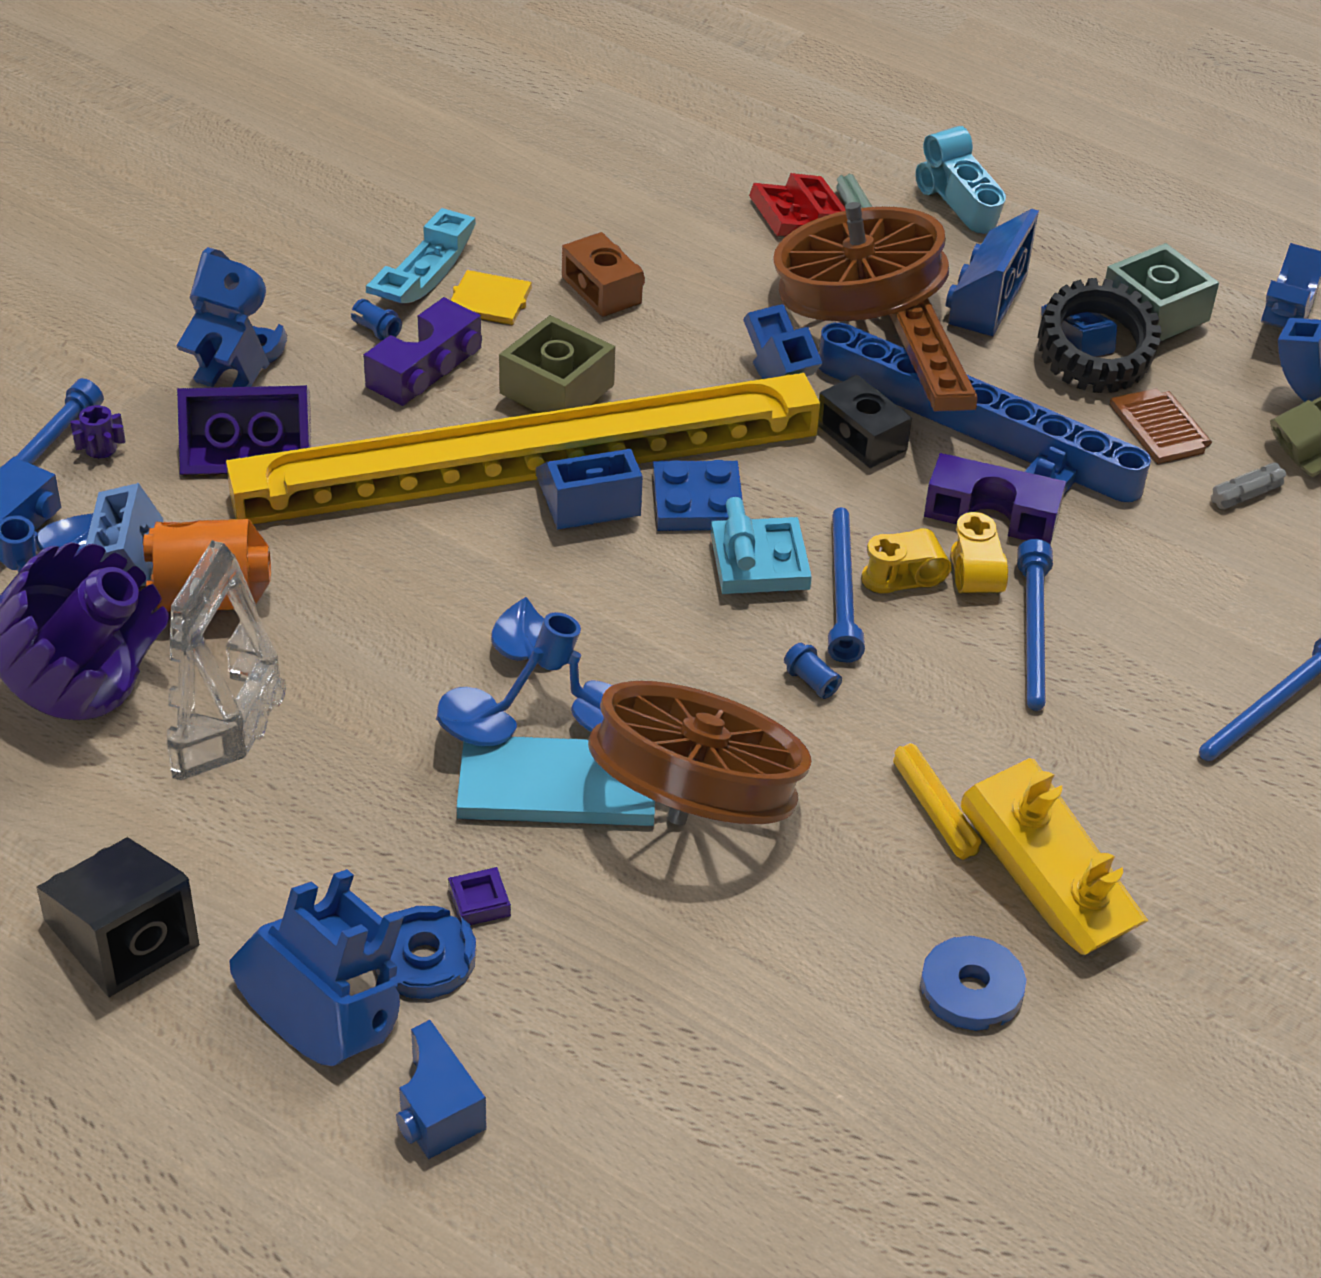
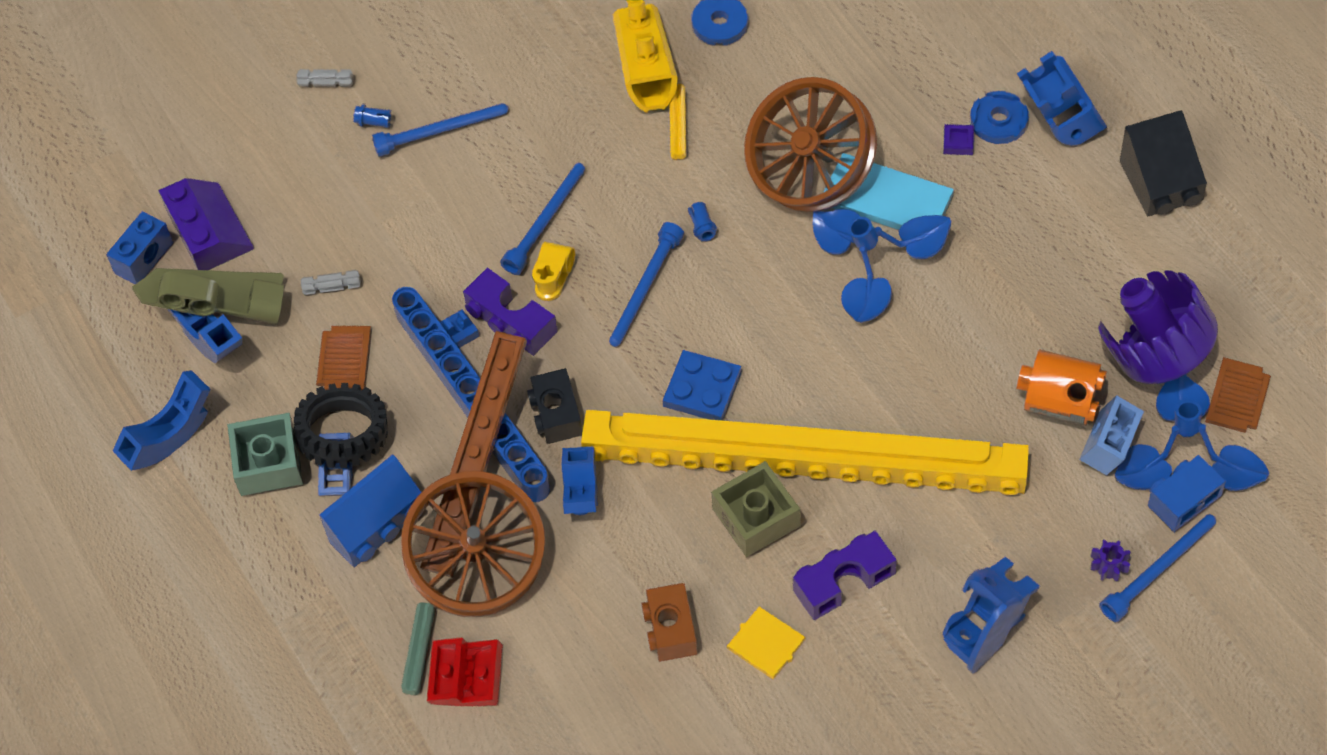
camera: 150 degrees left, 15 degrees up
clear windscreen [167,540,286,781] -> none
dark purple slope [177,385,311,475] -> none
blue pin [351,299,402,340] -> none
medium azure slope [366,208,476,303] -> none
blue arch [396,1020,487,1159] -> none
blue slope [536,449,643,530] -> none
medium azure plate [711,497,812,594] -> none
yellow piece [861,528,952,593] -> none
medium azure piece [915,126,1006,234] -> none

